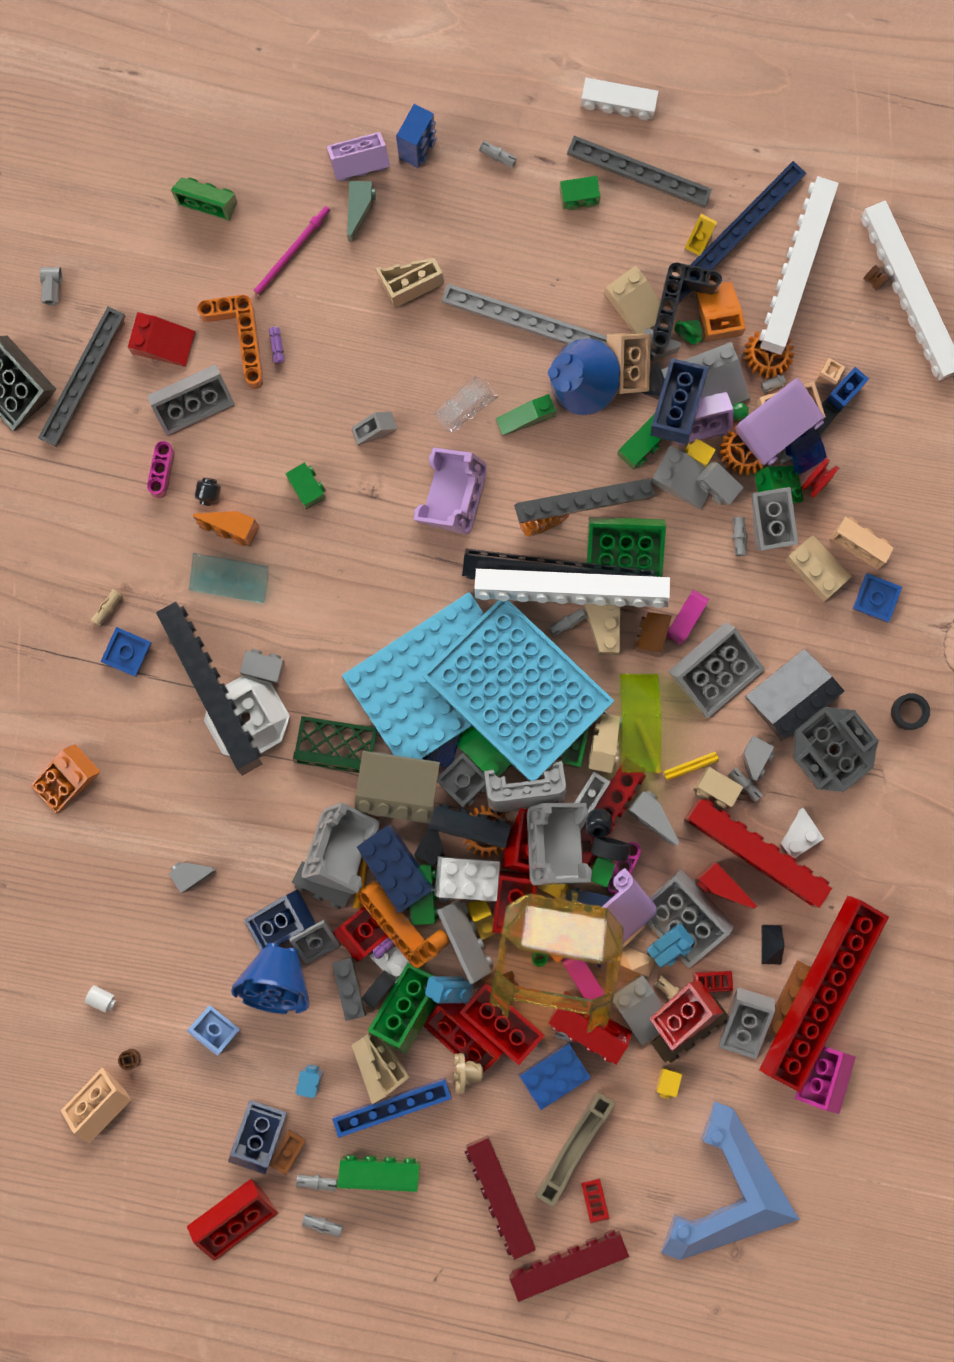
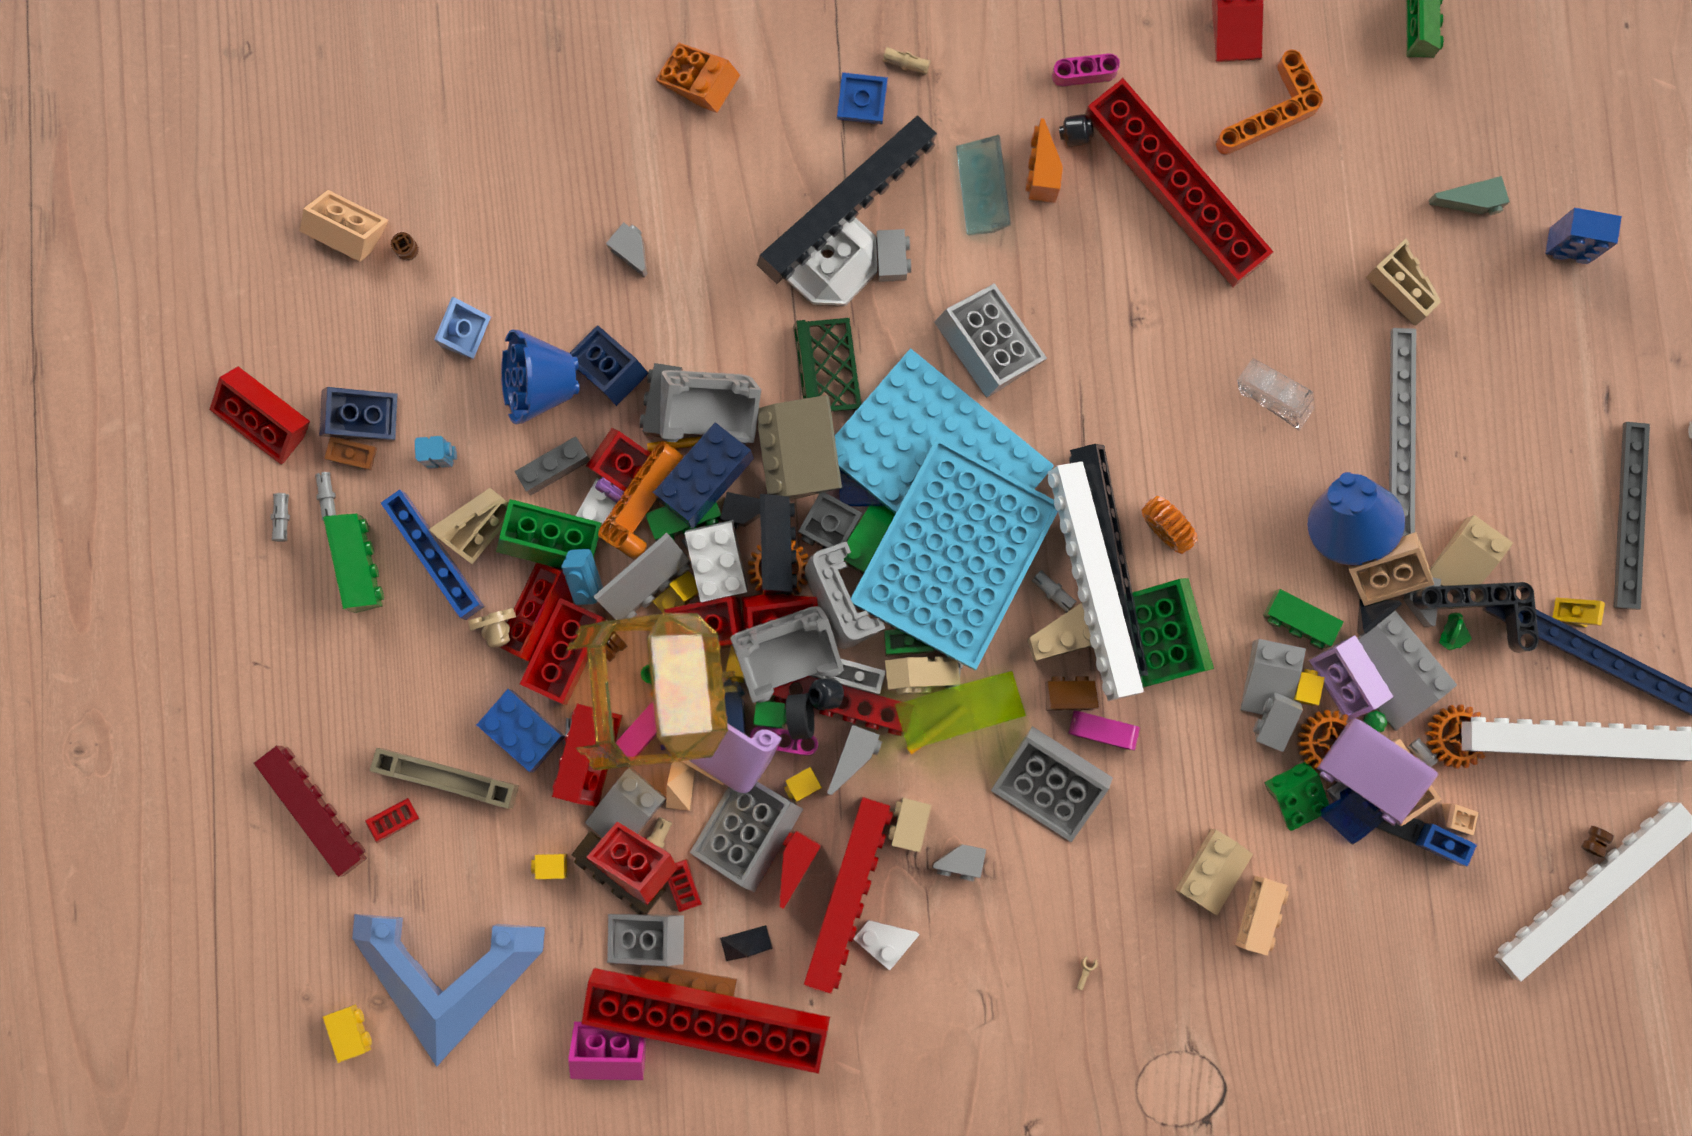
camera: 75 degrees right, 0 degrees up
white brick [85,985,117,1013] -> none
light grey slope [147,364,235,436] -> none
dark pink bar [253,206,331,295] -> none
medium lavender axle [269,326,285,364] -> none
green brick [285,462,326,509] -> none
light grey slope [289,919,340,964] -> none
lavender slope [327,132,390,181] -> none
light grey slope [352,412,397,445] -> none
black tyre [361,970,396,1009] -> none
lavender windscreen [413,448,487,534] -> none
dark red brick [464,1135,536,1260] -> none
light grey pin [479,140,517,168] -> none
green slope [496,394,556,436] -> none
dark grey plate [514,478,655,524] -> none
green brick [559,176,601,210] -> none
dark azure brick [647,923,695,968] -> none
dark blue brick [650,358,708,445] -> none
yellow axle [664,752,719,781] -> none
orange slope [695,281,746,342] -> none
light grey pin [727,767,763,803] -> none
light grey pin [732,517,748,556] -> none
slope [745,649,845,741] -> none
light grey slope [752,487,799,551] -> none
dark grey piece [793,707,879,792] -> none
red wheel [800,457,840,498] -> none
blue plate [852,573,902,623] -> none
black tyre [891,693,930,730] -> none
none -> yellow brick [323,1004,372,1063]
none -> yellow brick [784,767,822,802]
none -> light grey slope [934,283,1047,398]
none -> tan hand [1077,956,1097,990]
none -> red brick [1085,78,1274,287]

